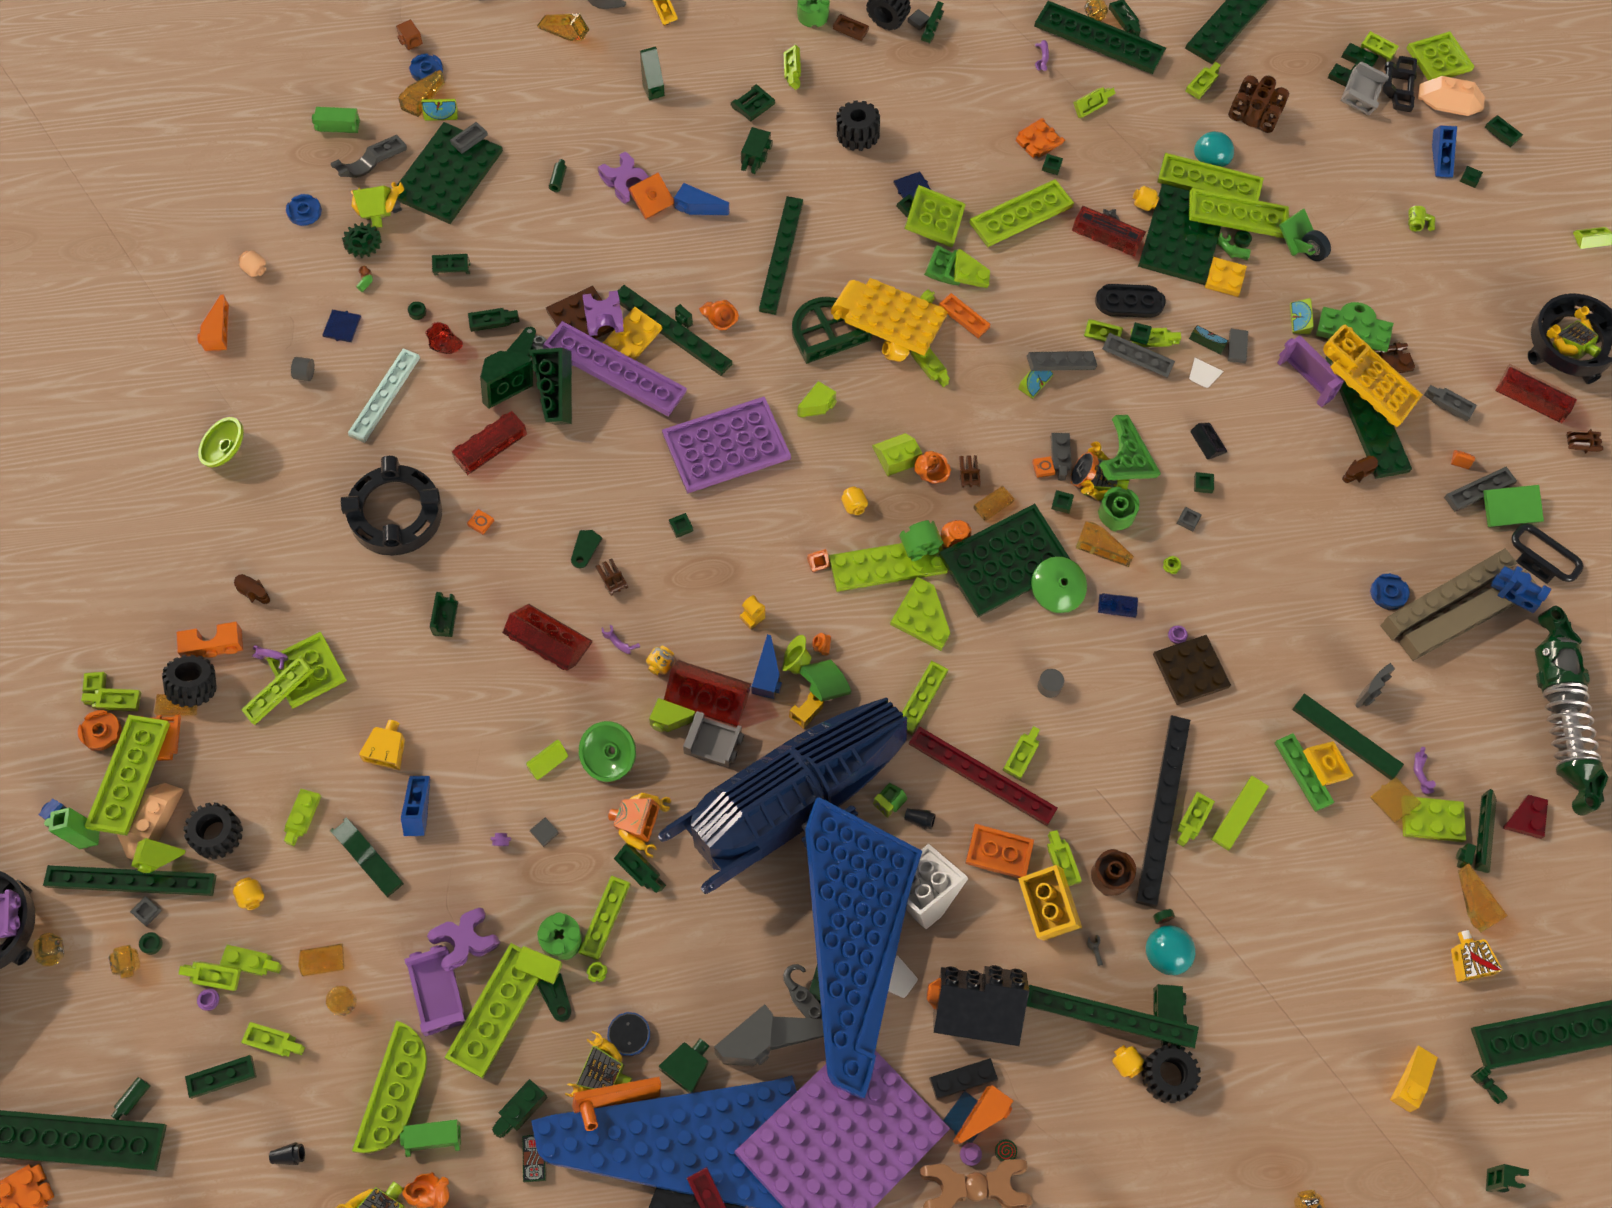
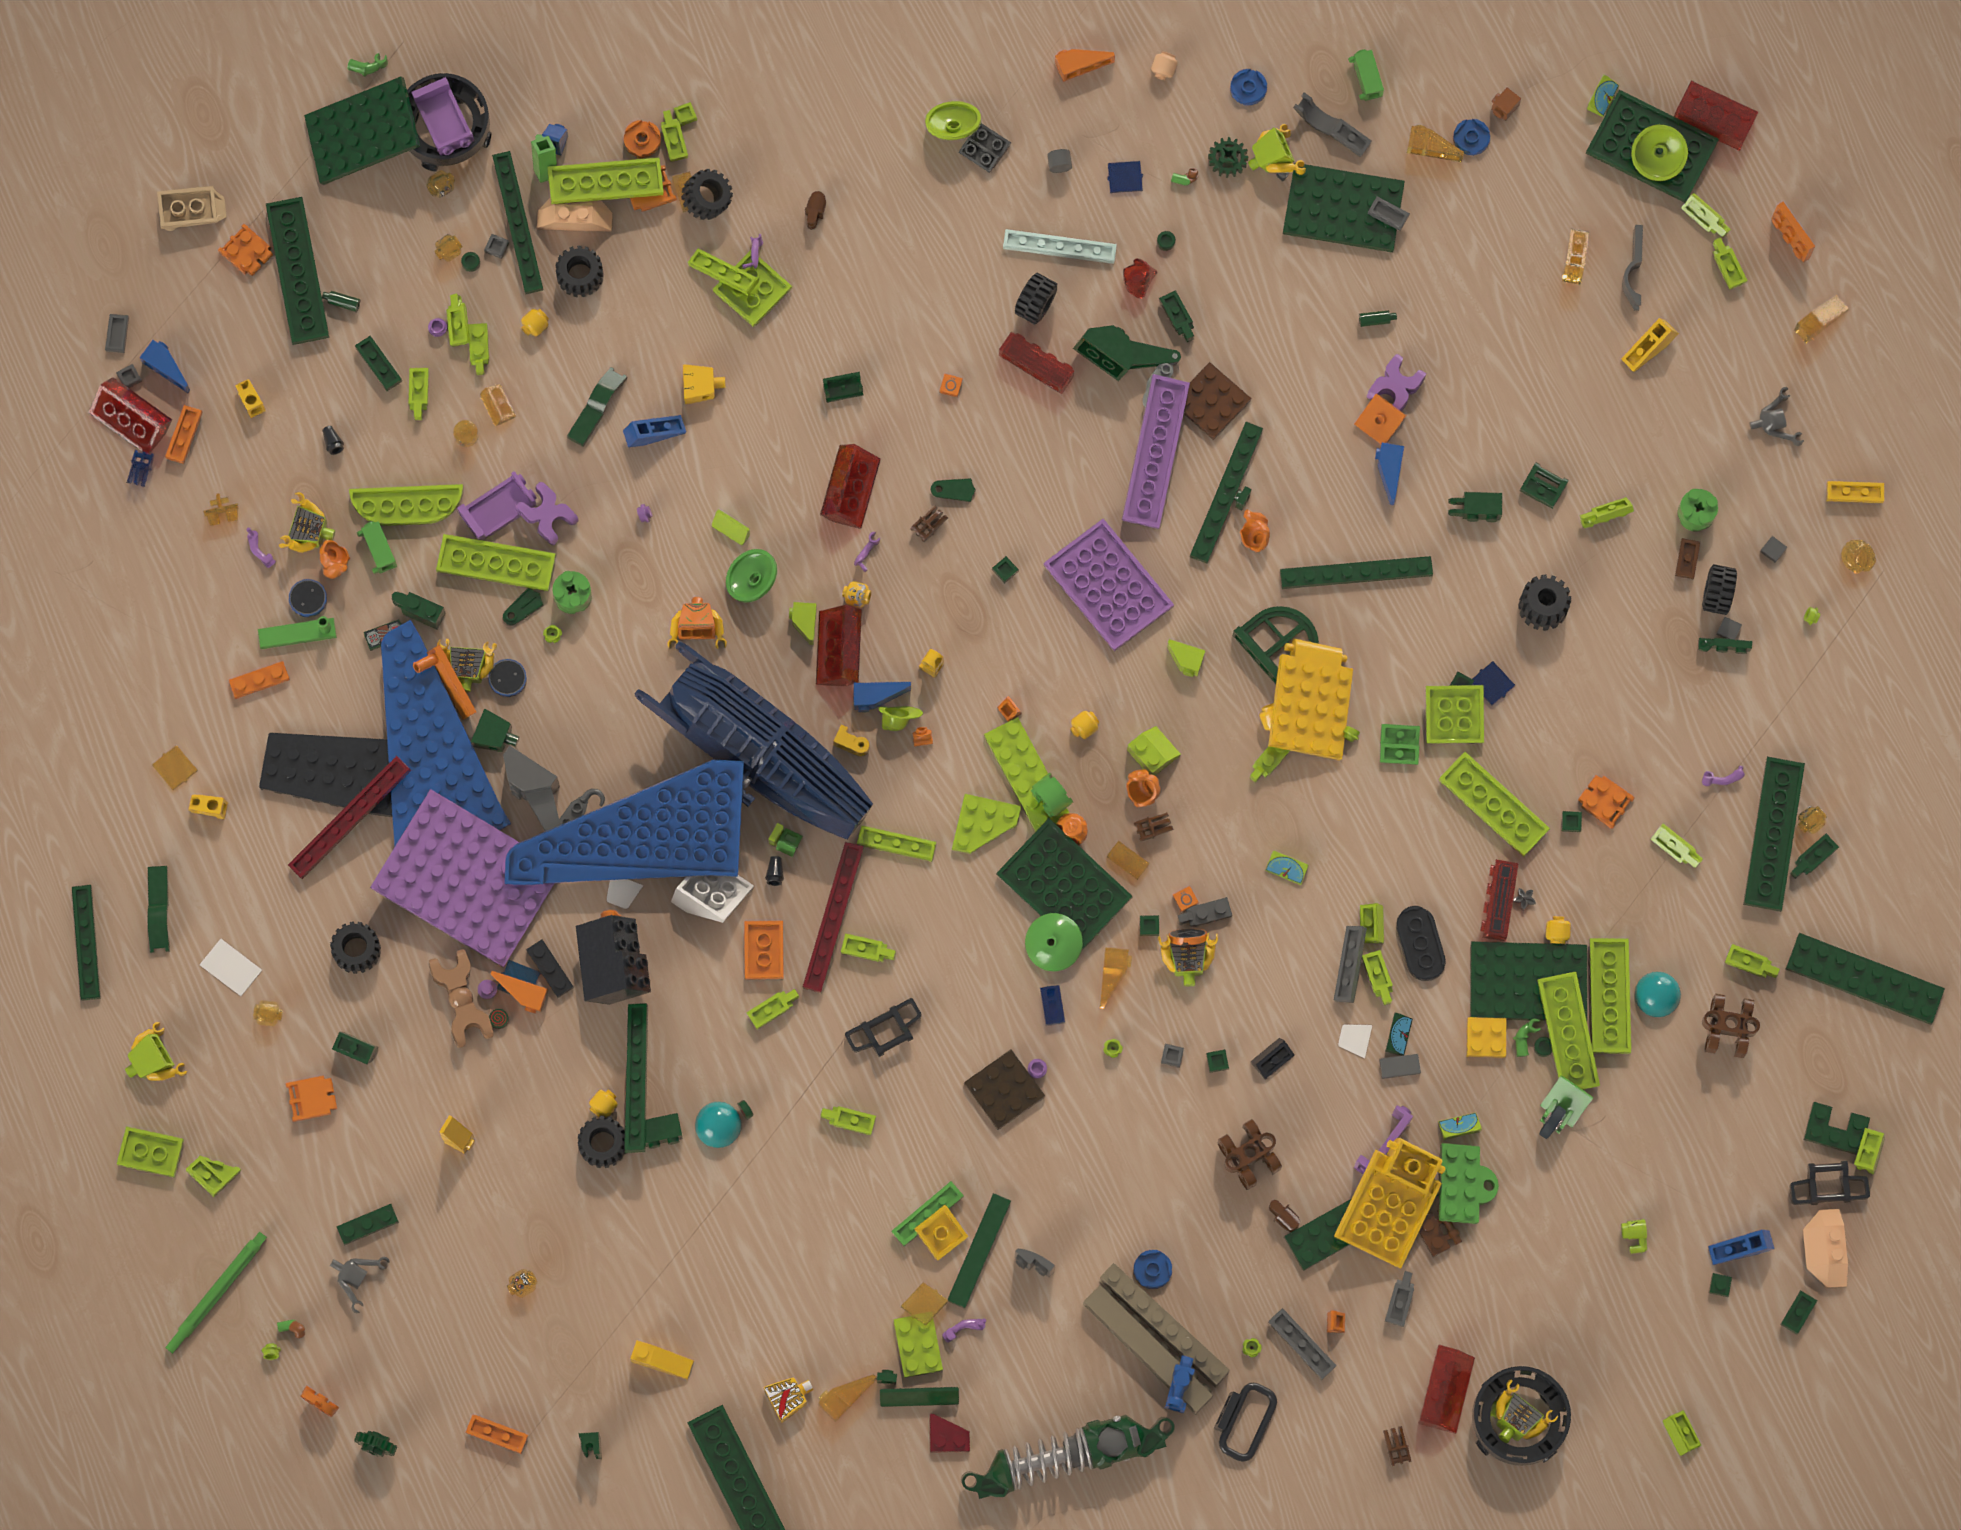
camera: 75 degrees right, 10 degrees up
lime slope [131,838,186,873] -> none
orange arch [176,622,243,658] -> none
lime hinge [284,789,321,846] -> none
black piece [341,455,442,556] -> none
slope [421,99,458,121] -> none
dark green hinge [432,254,470,276] -> none
lime slope [515,946,562,985] -> none
dark green wedge [529,348,572,425] -> none
dark grey tile [530,817,559,847] -> none
lime tile [579,875,631,961] -> none
medium lavender piece [583,290,624,336] -> none
yellow plate [603,307,663,360] -> none
dark green hinge [614,843,666,893] -> none
slope [640,46,665,100] -> none
light grey panel [683,711,744,768] -> none
bright green slope [799,660,851,702] -> none
orange plate [939,293,991,338] -> none
lime wing [954,249,990,289] -> none
yellow brick [1018,865,1082,941] -> none
dark grey plate [1027,351,1098,371] -> none
dark grey piece [1037,669,1064,698] -> none
dark grey hand [1087,935,1103,966] -> none
reddish brown brick [1091,849,1137,896] -> none
bright green brick [1098,487,1140,531] -> none
bright green plate [1099,415,1161,480] -> none
dark green plate [1130,322,1152,345] -> none
black plate [1135,715,1191,908] -> none
lime tile [1211,775,1269,851] -> none
light grey panel [1341,62,1389,115] -> none
lime plate [1406,31,1475,81] -> none
dark green piece [1471,1066,1508,1104] -> none
bright green tile [1483,485,1544,527] -> none
none -> black bar [845,998,922,1057]
none -> dark grey slope [959,123,1011,173]
none -> black tyre [1015,273,1058,325]
none -> reddish brown piece [1217,1119,1282,1190]
none -> lime plate [1242,1338,1262,1358]

